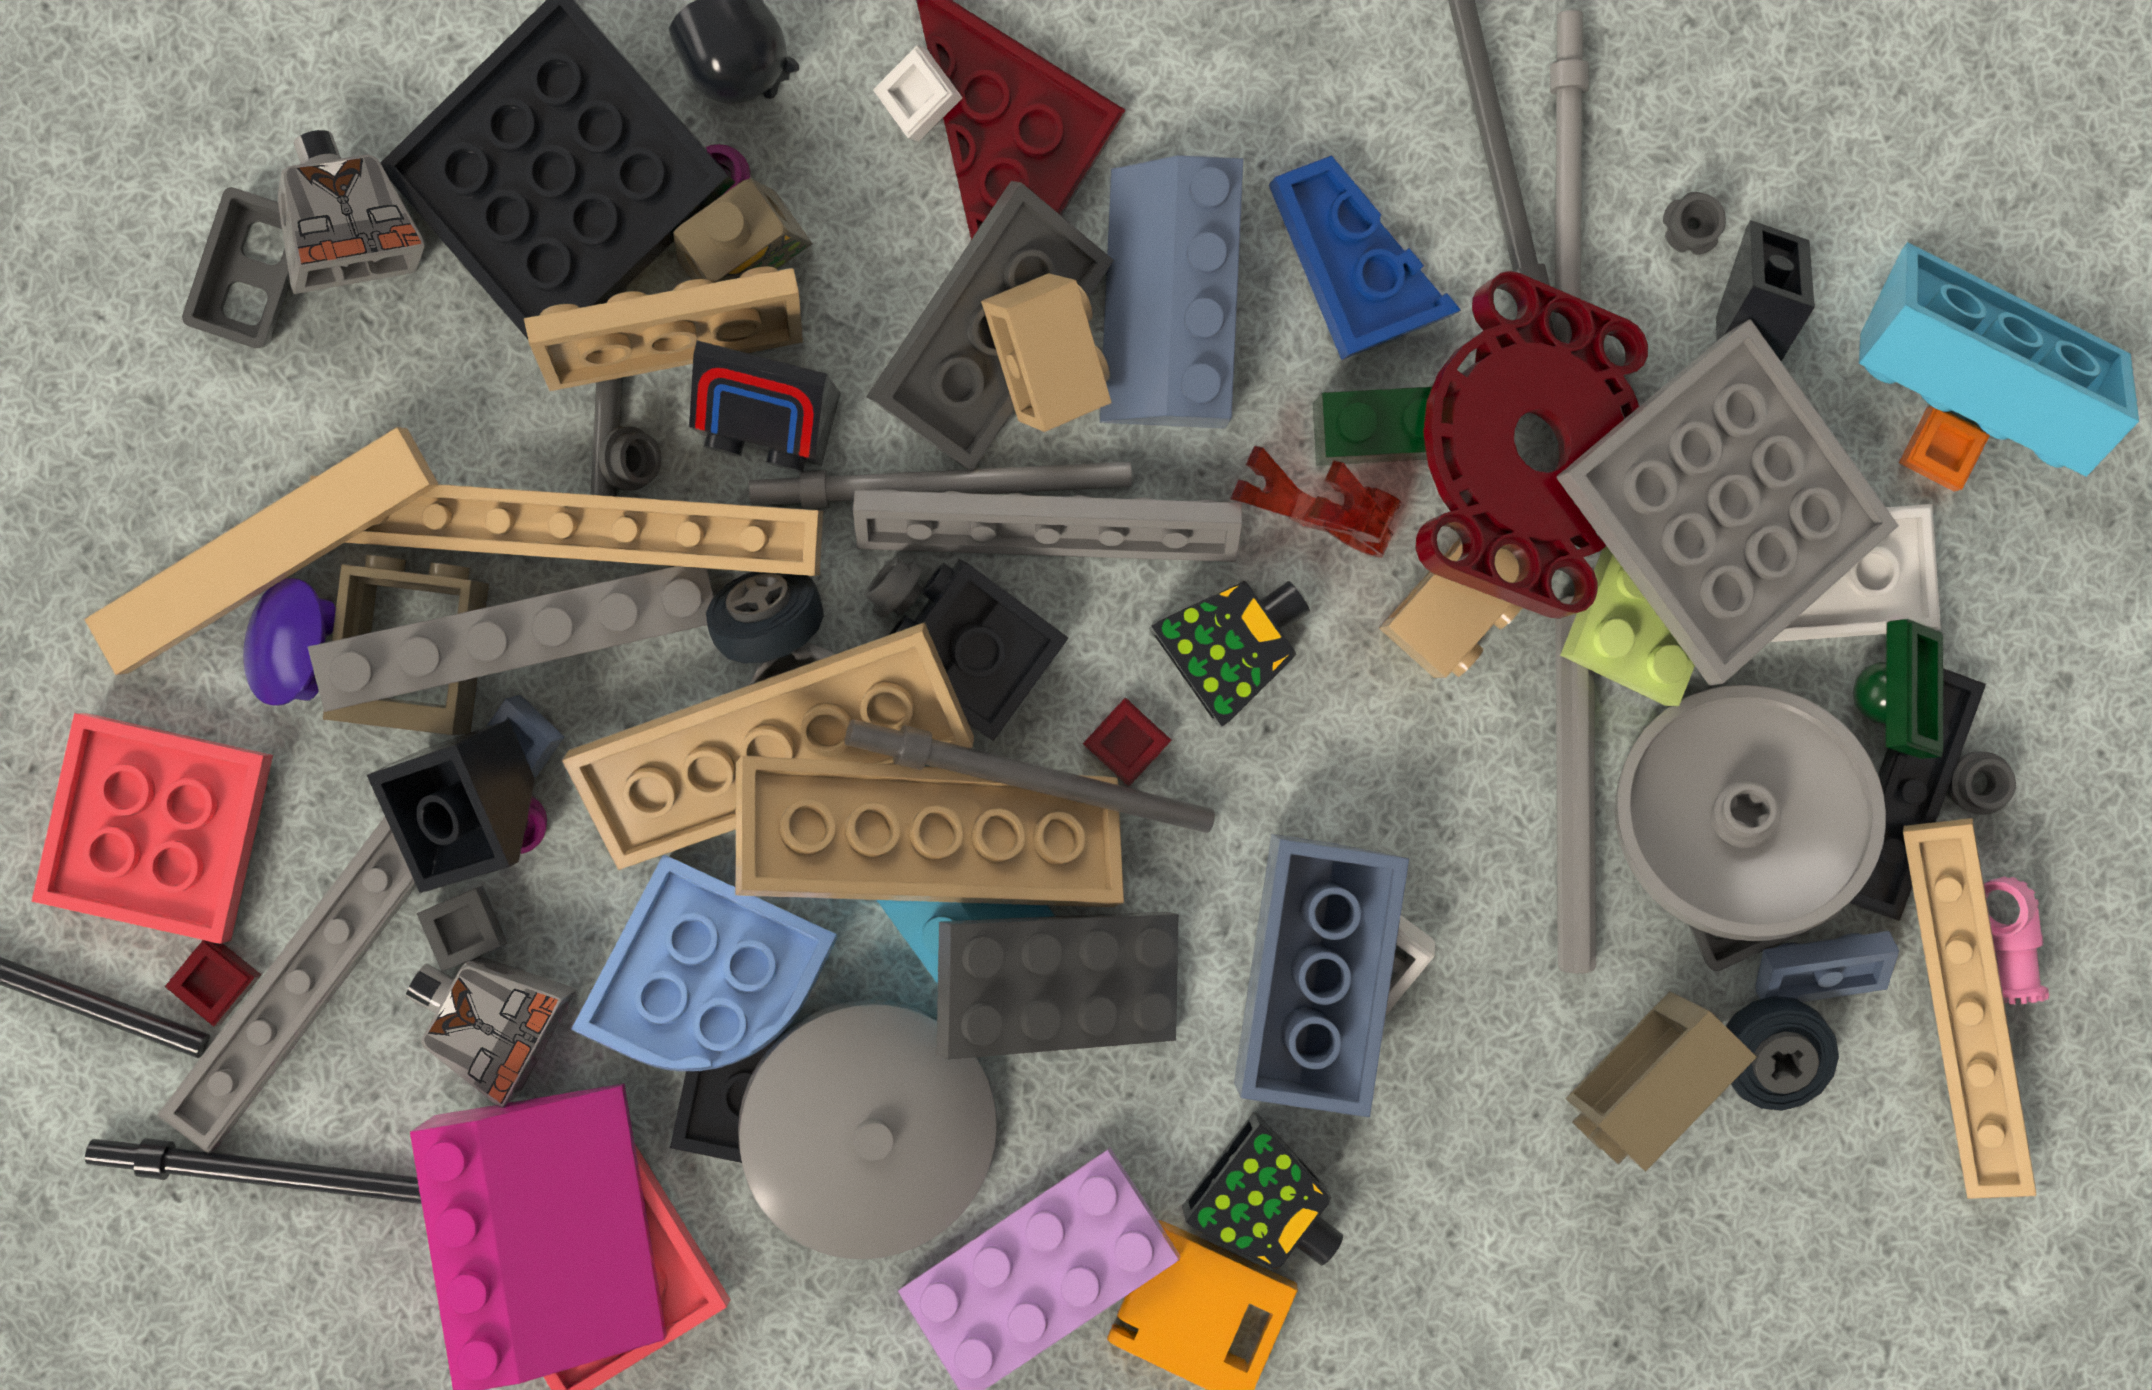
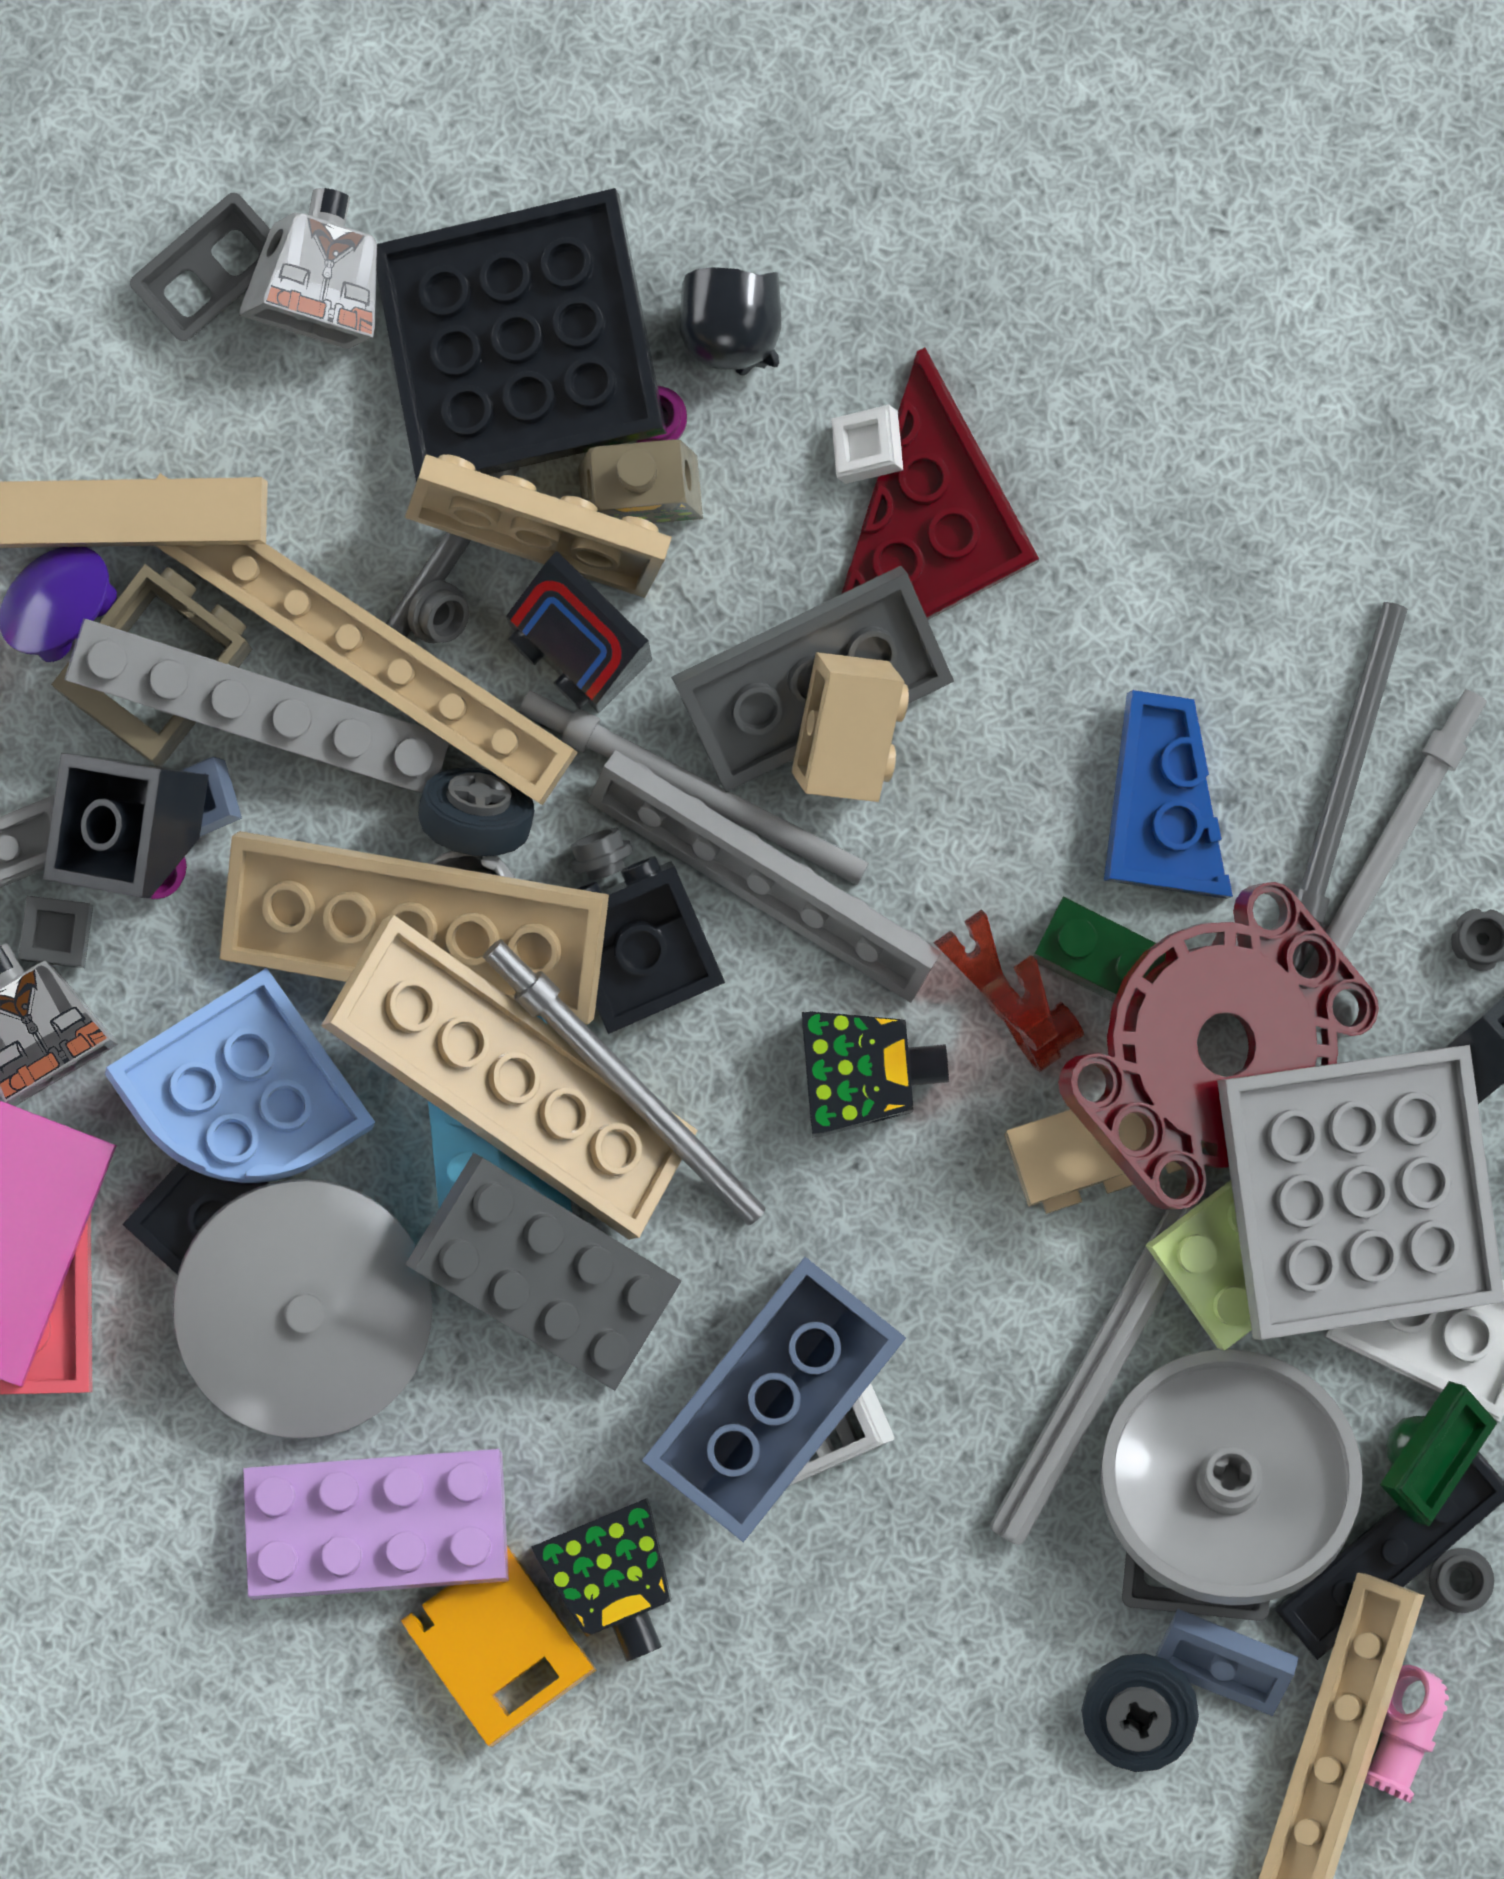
camera: 35 degrees right, 5 degrees down
dark red tile [1082,697,1172,787] -> none
sand blue slope [1100,155,1243,429] -> none
dark tan window [1565,992,1757,1172] -> none

